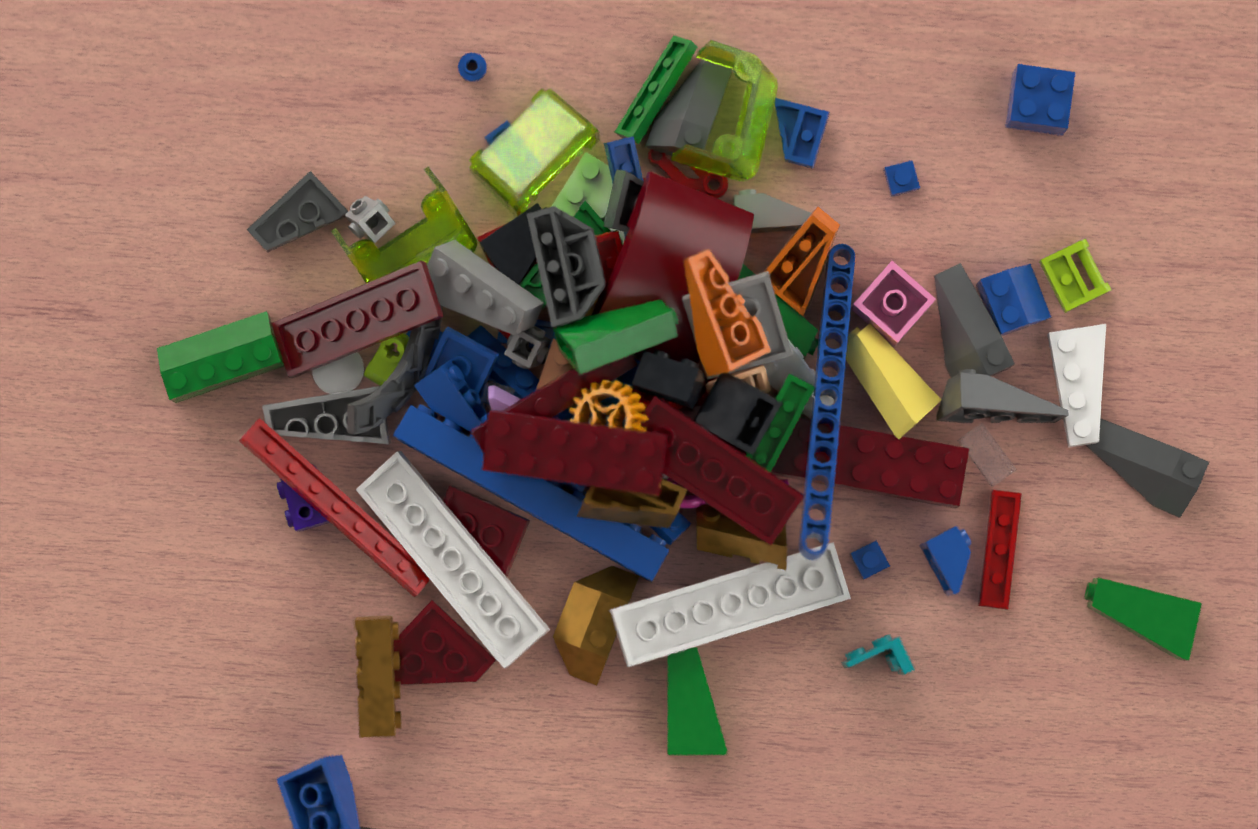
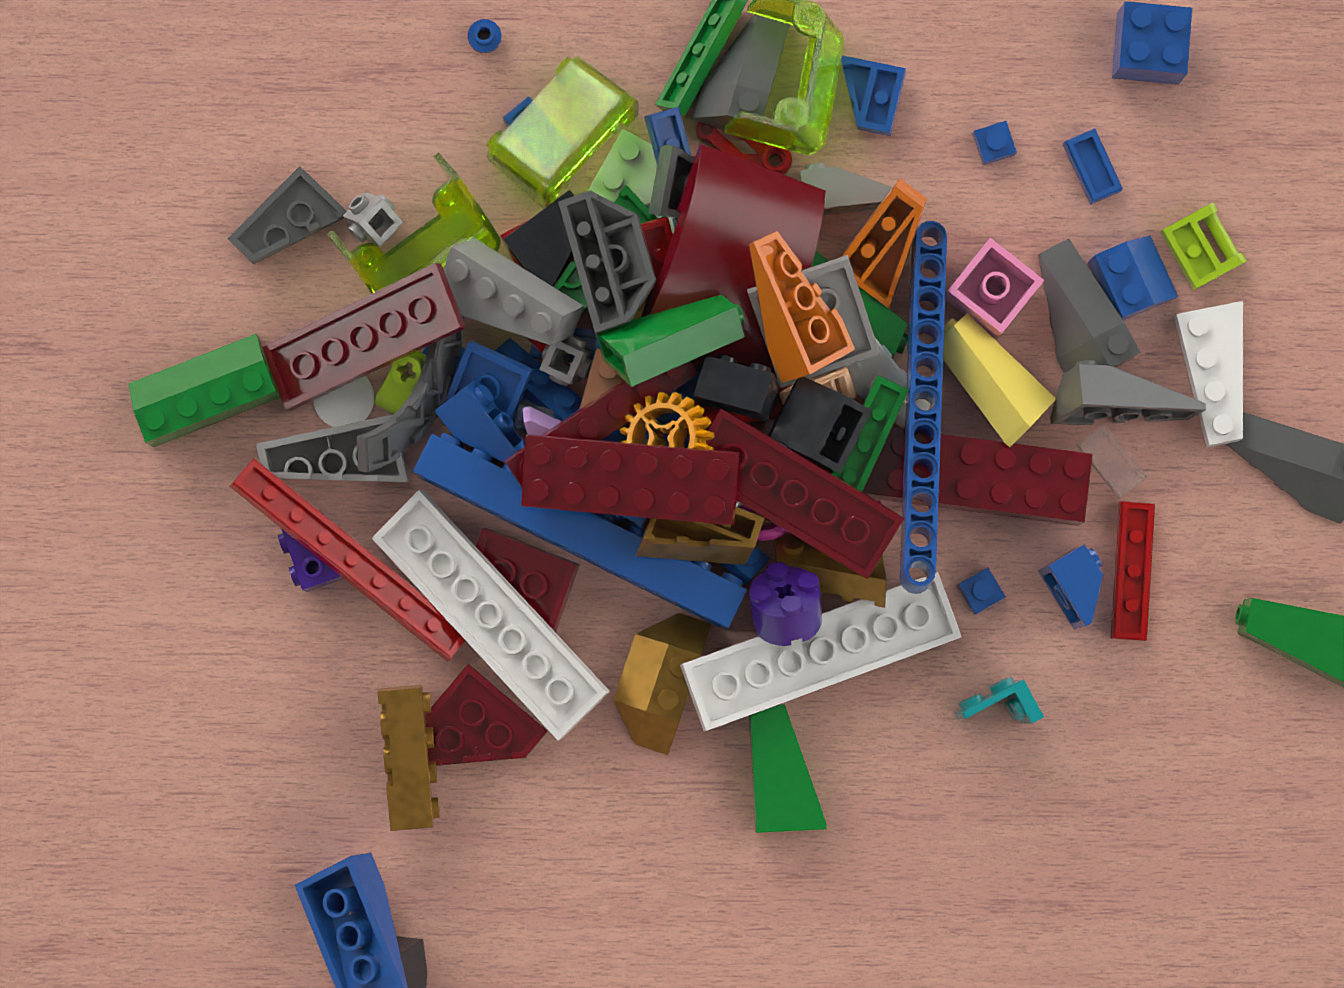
camera: 10 degrees left, 0 degrees up
none -> dark purple brick [749,562,822,646]
none -> blue tile [1063,128,1123,205]

